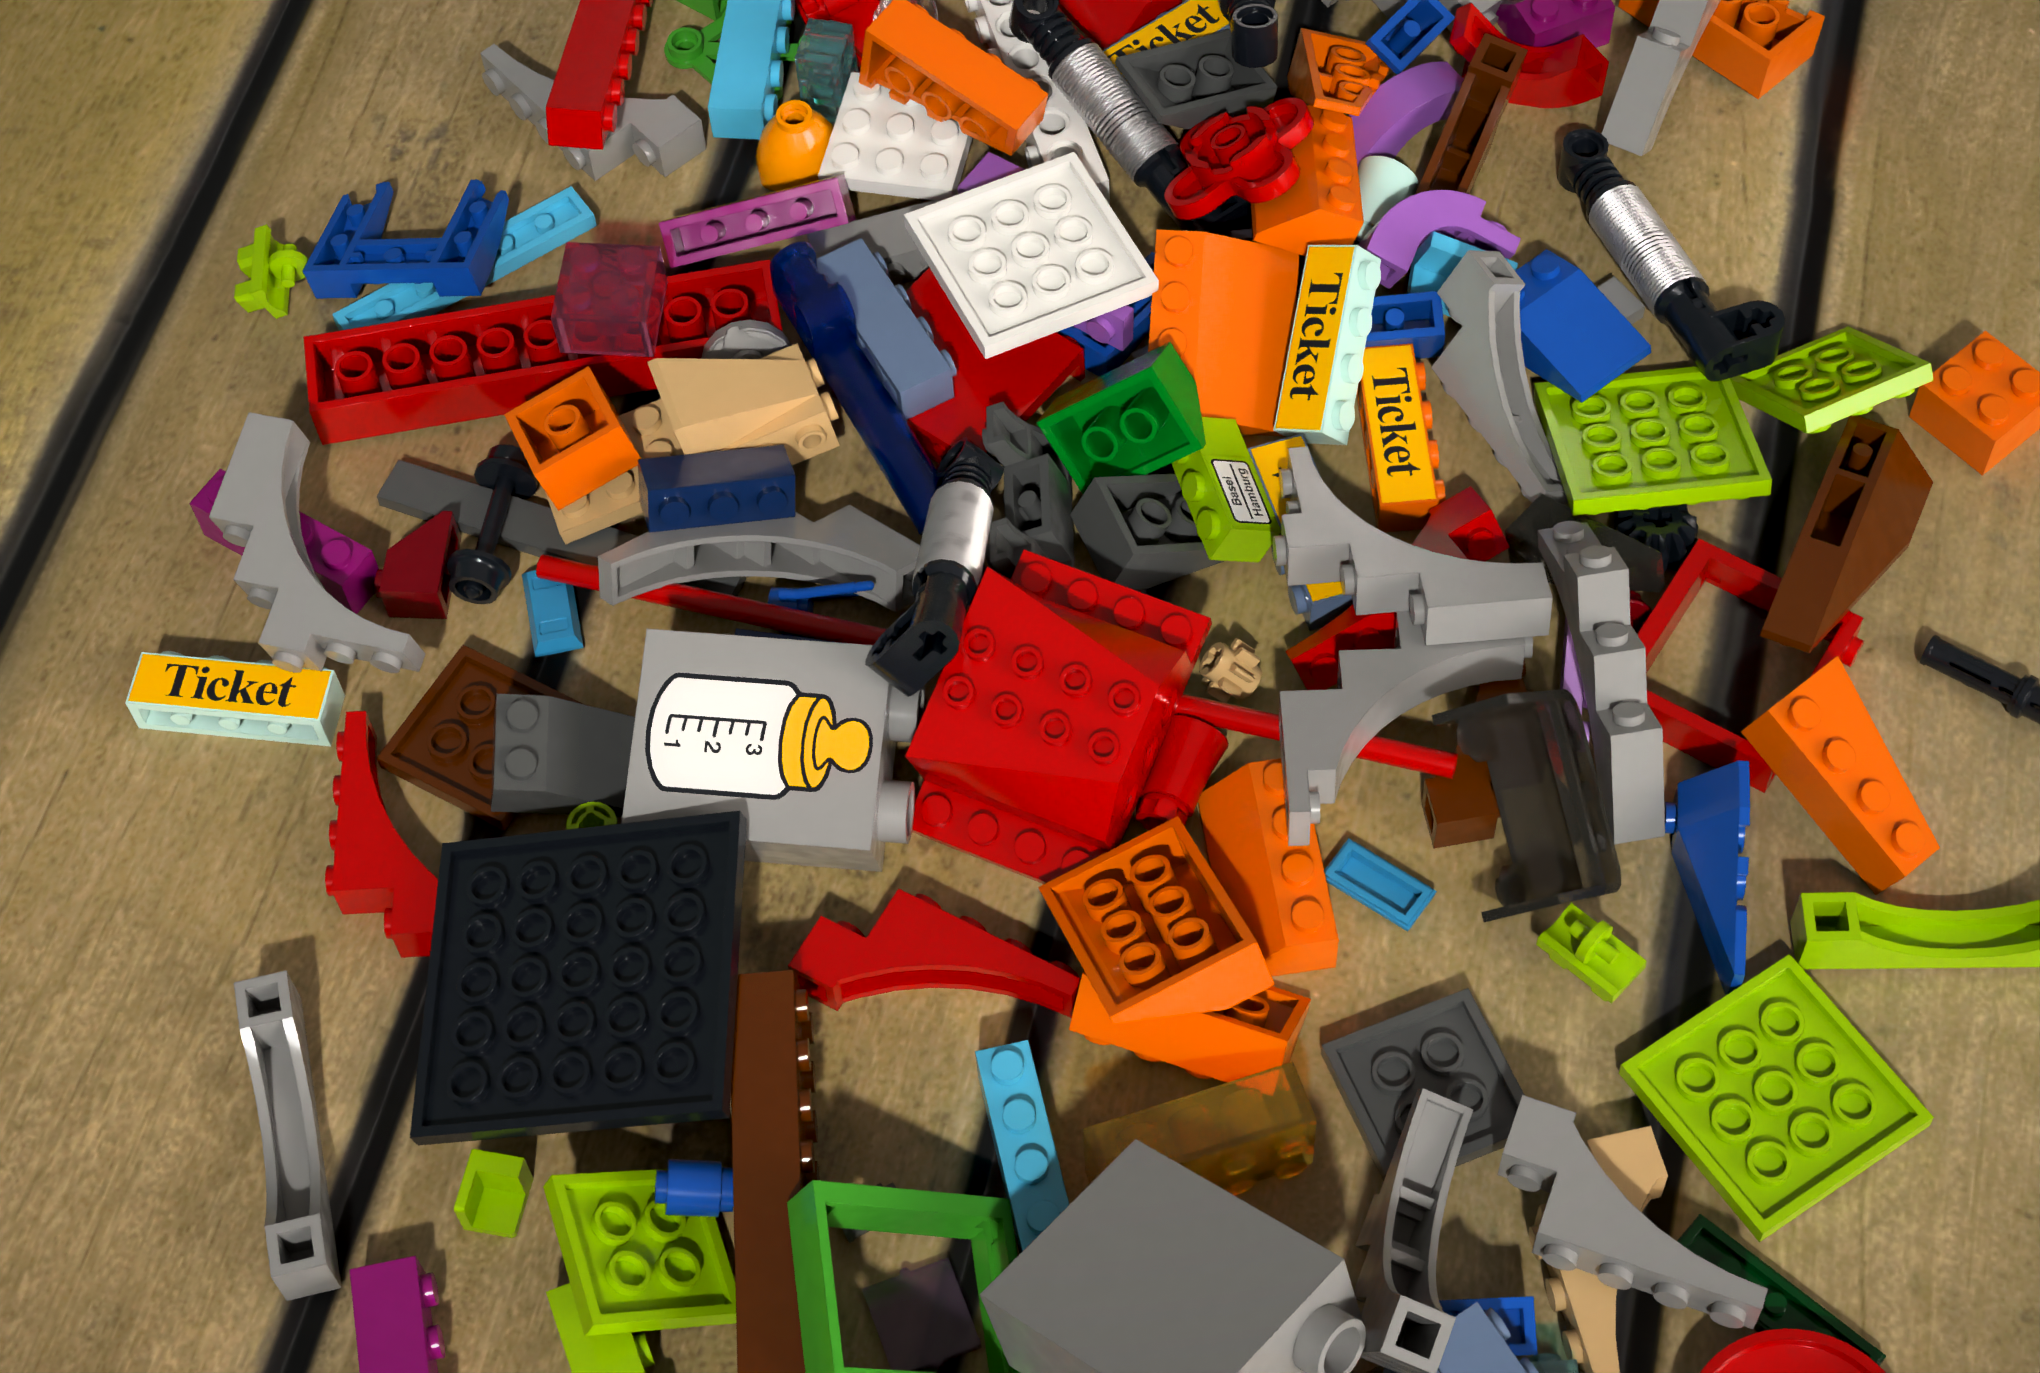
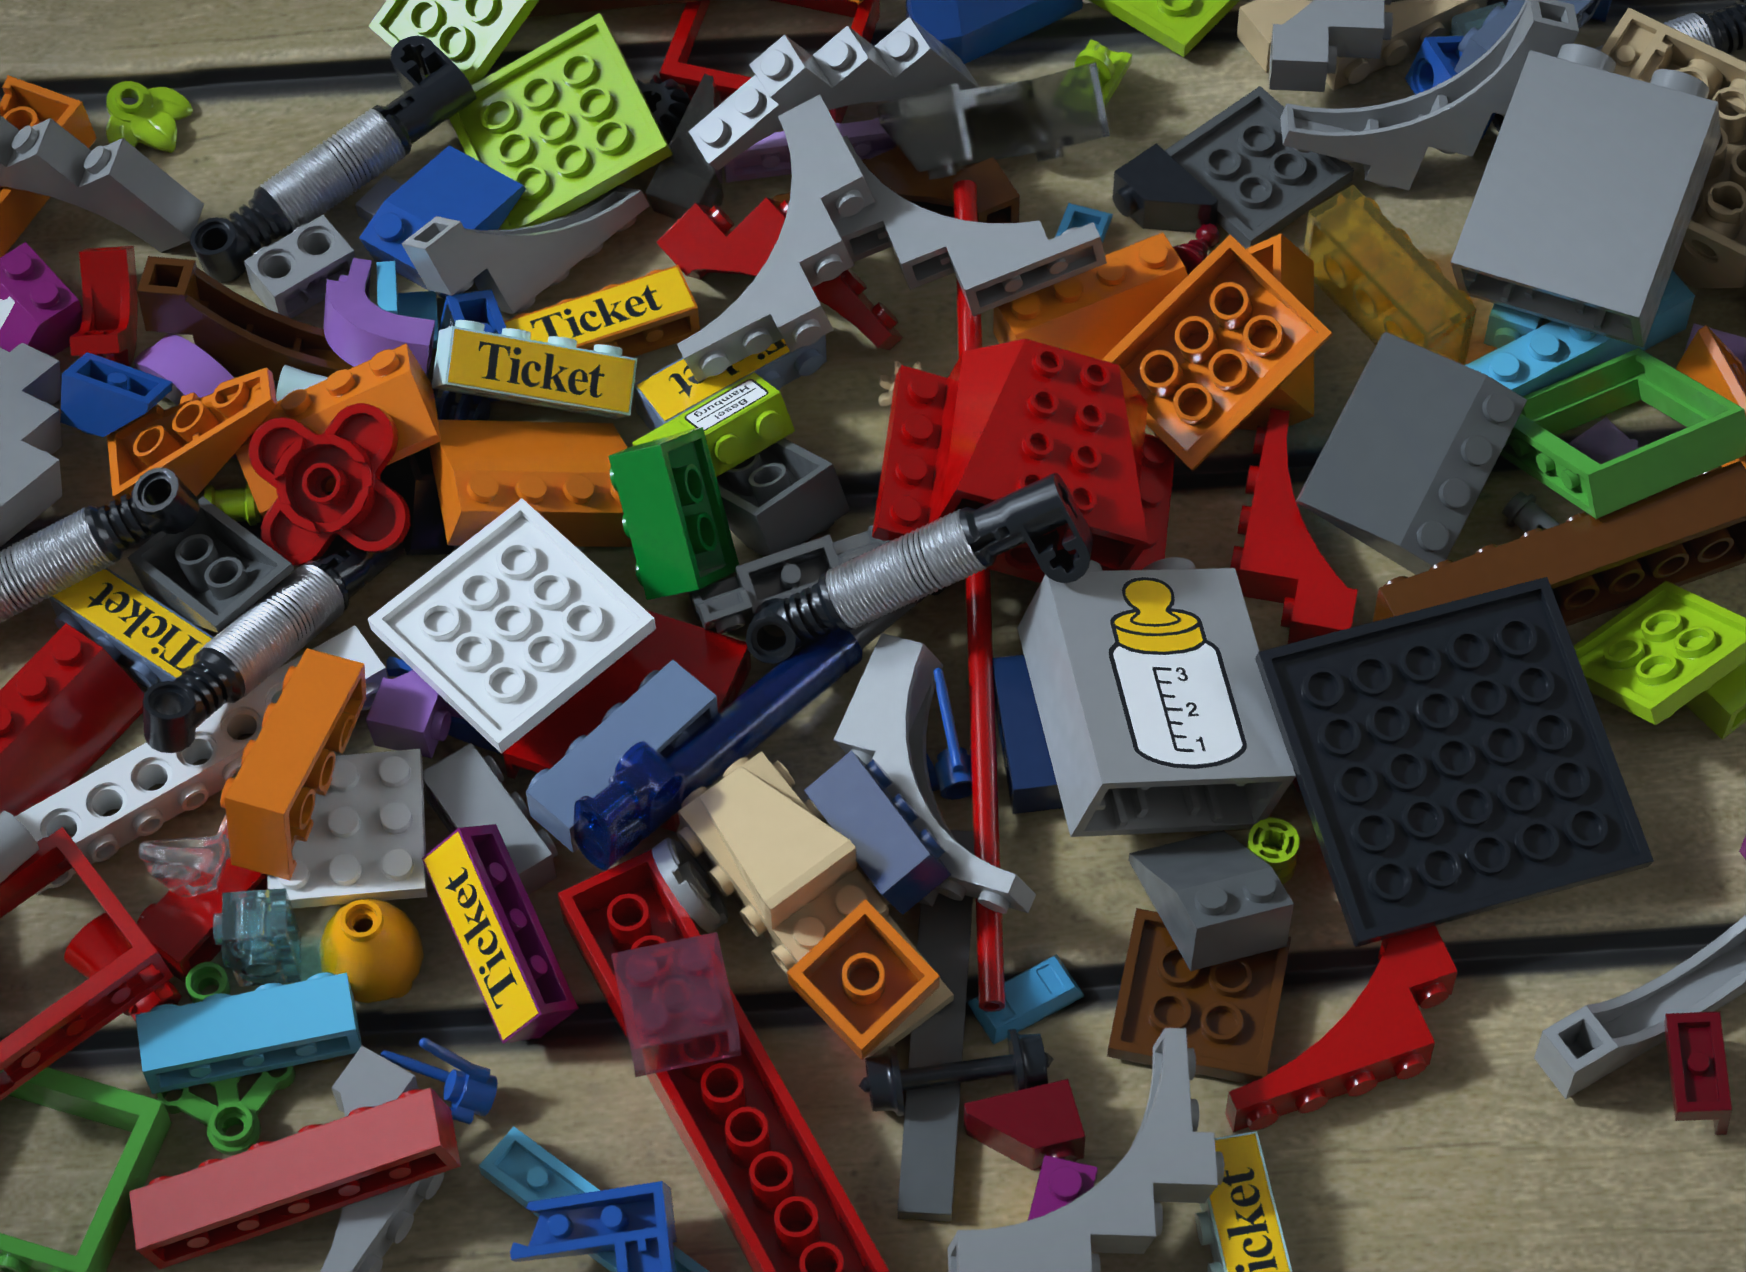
camera: 110 degrees left, 0 degrees up
lime panel [454,1149,534,1238] -> none
blue brick [654,1159,734,1217] -> none
none -> lime plate [106,81,193,153]
none -> light grey brick [244,215,355,319]
none -> blue plant [371,1038,498,1124]
none -> black slope [1112,143,1218,232]
none -> dark red piece [1173,224,1221,275]
none -> dark grey slope [1295,332,1527,575]
none -> dark red panel [1664,1011,1732,1135]

